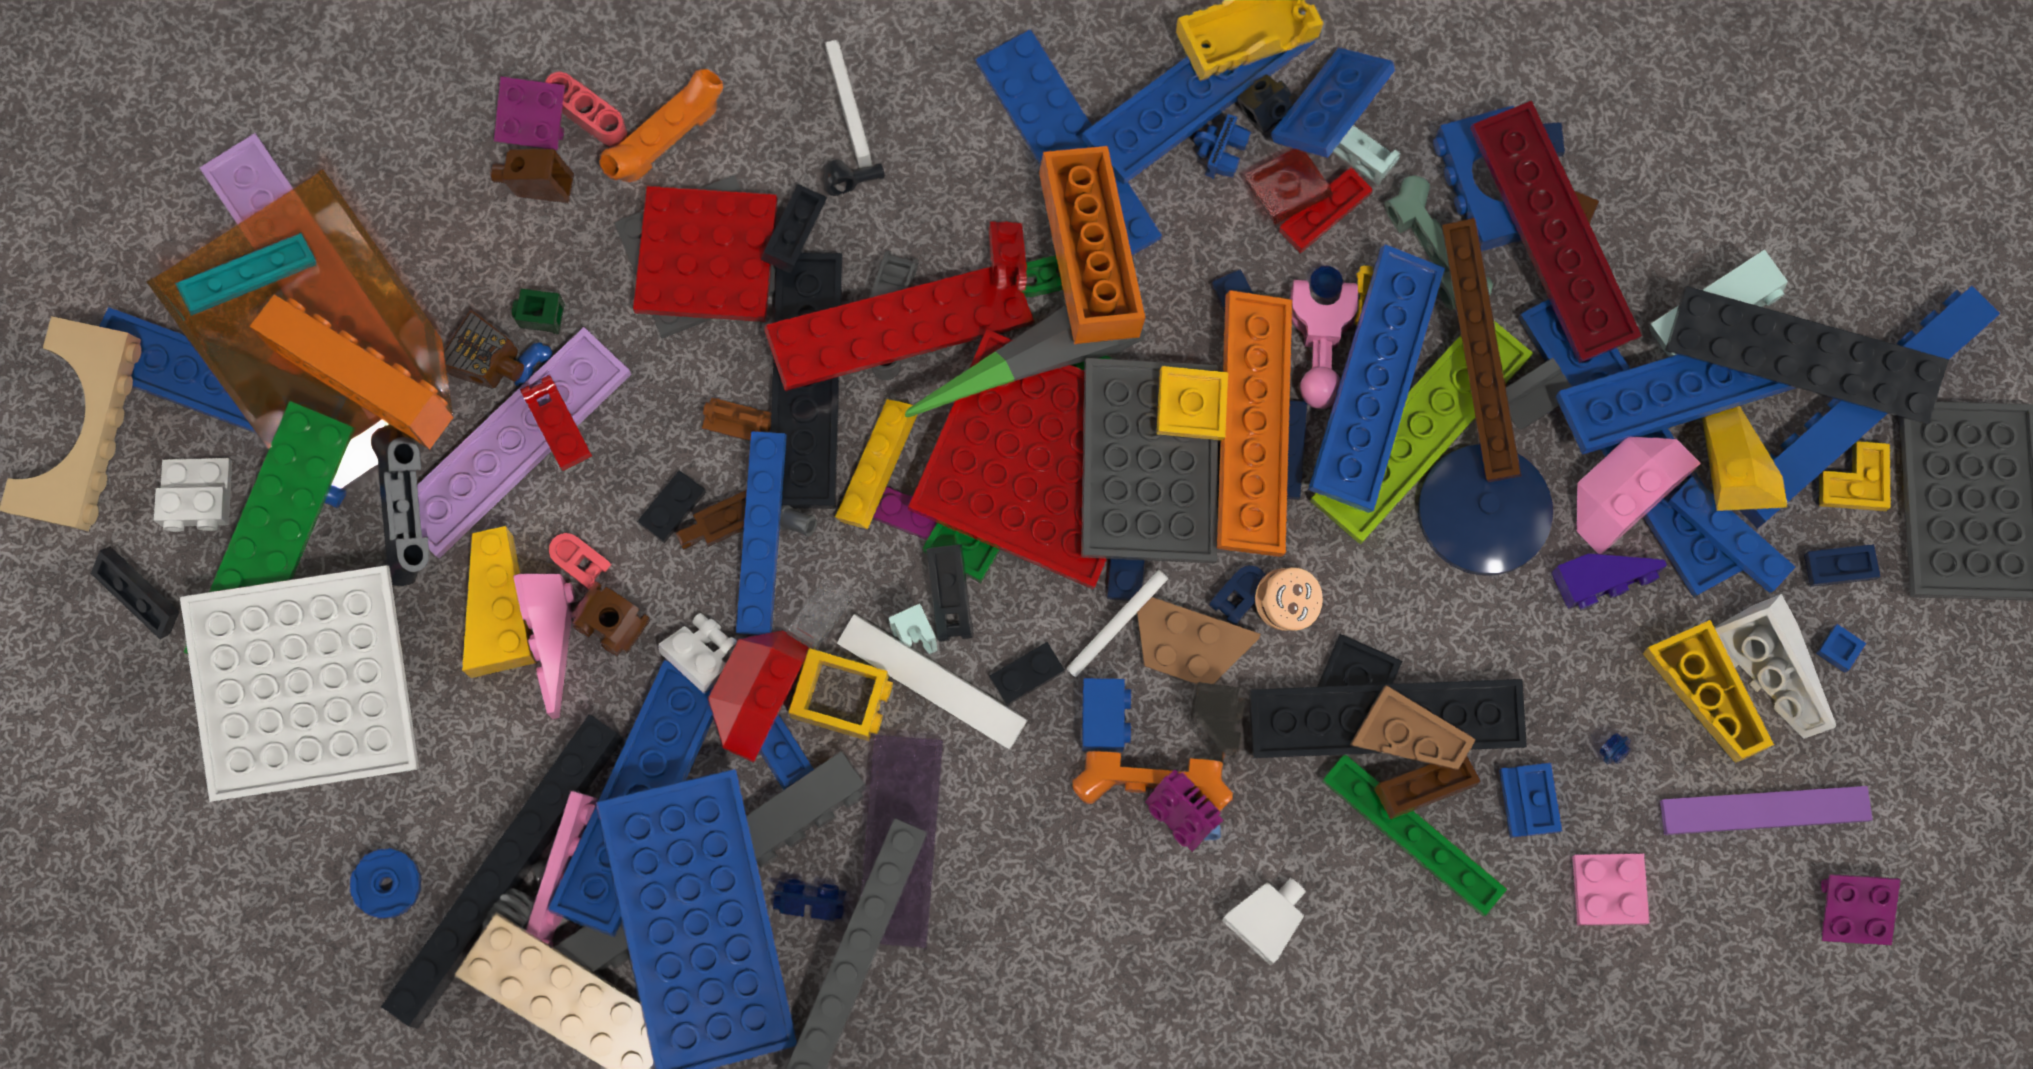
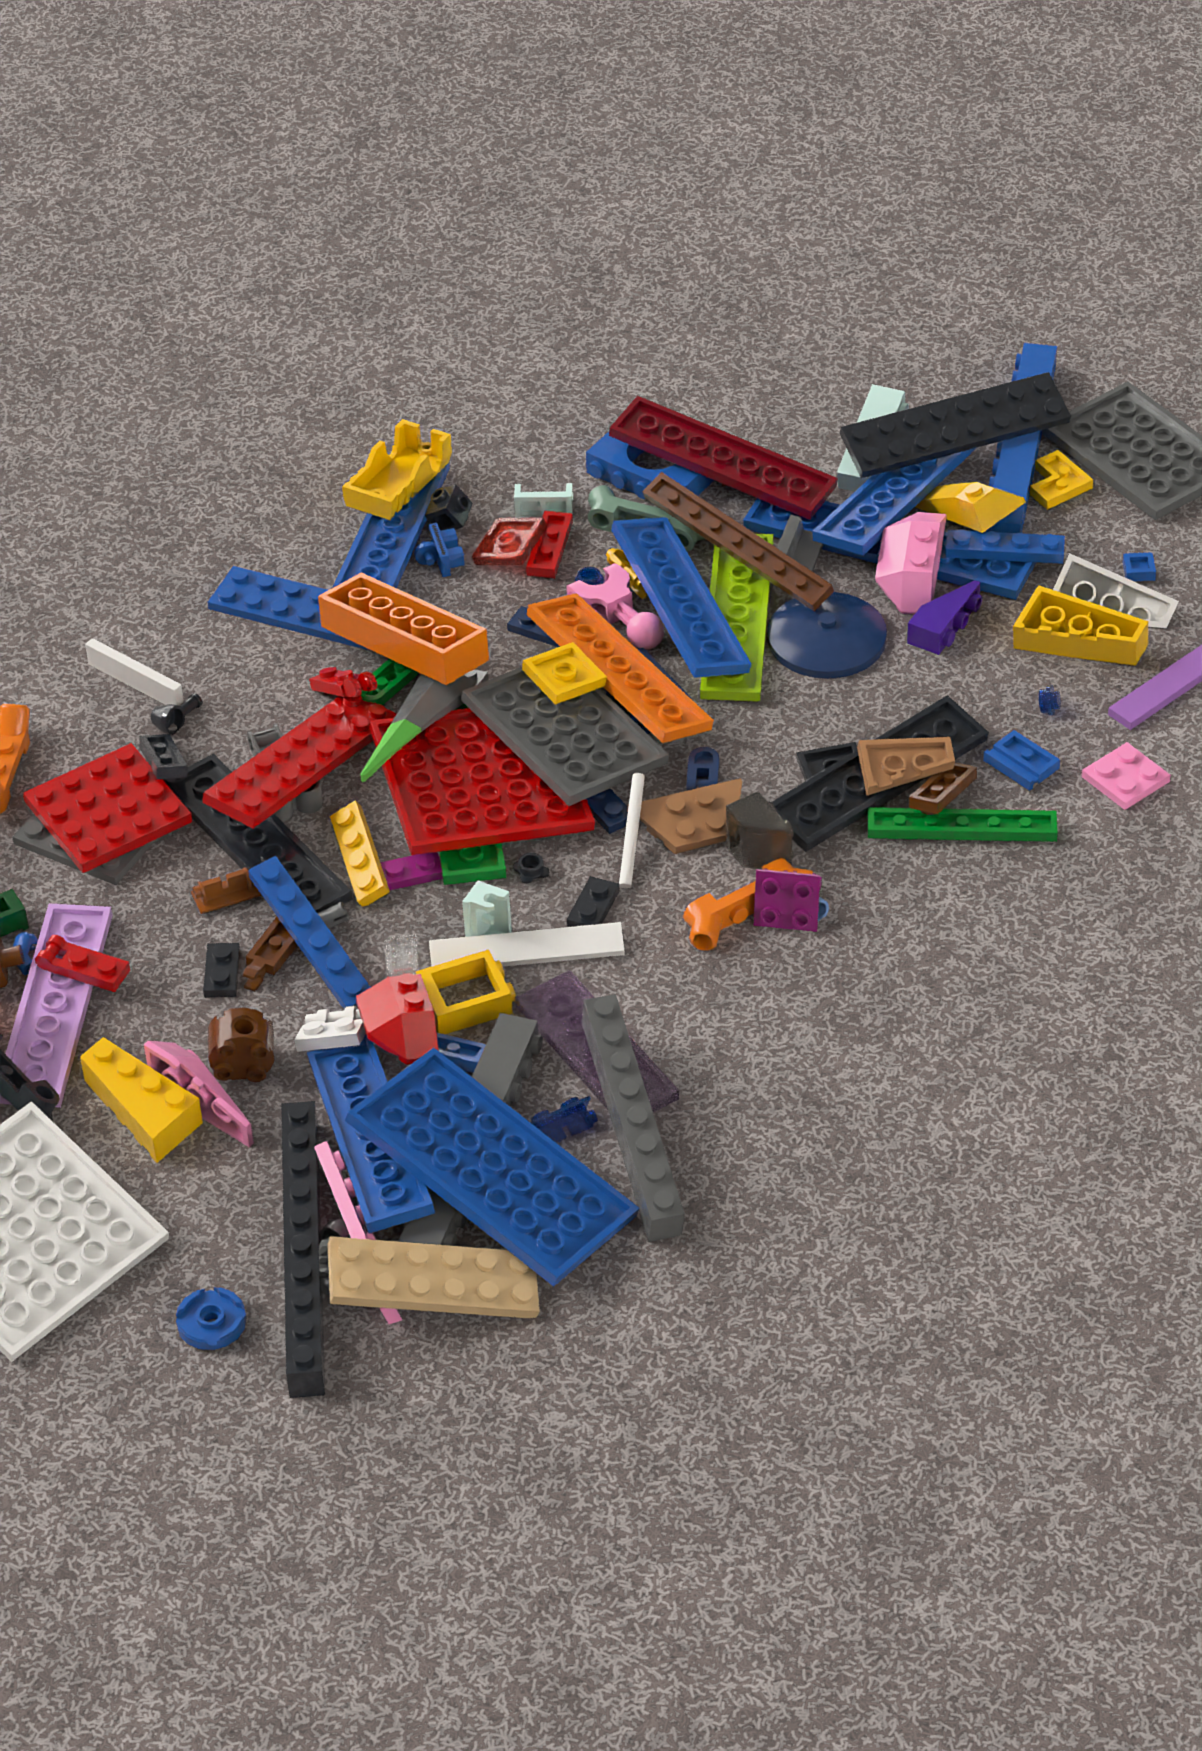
camera: 35 degrees left, 30 degrees down
coral plate [549,533,612,590] -> none
black plate [927,544,974,642] -> none
blue brick [1082,678,1131,752] -> none
white torso [1221,878,1306,966] -> none
light nougat head [1255,568,1323,631] -> none
blue plate [1271,47,1395,158] -> none
dark blue plate [1804,544,1881,587] -> none
none -> black plate [513,853,550,884]

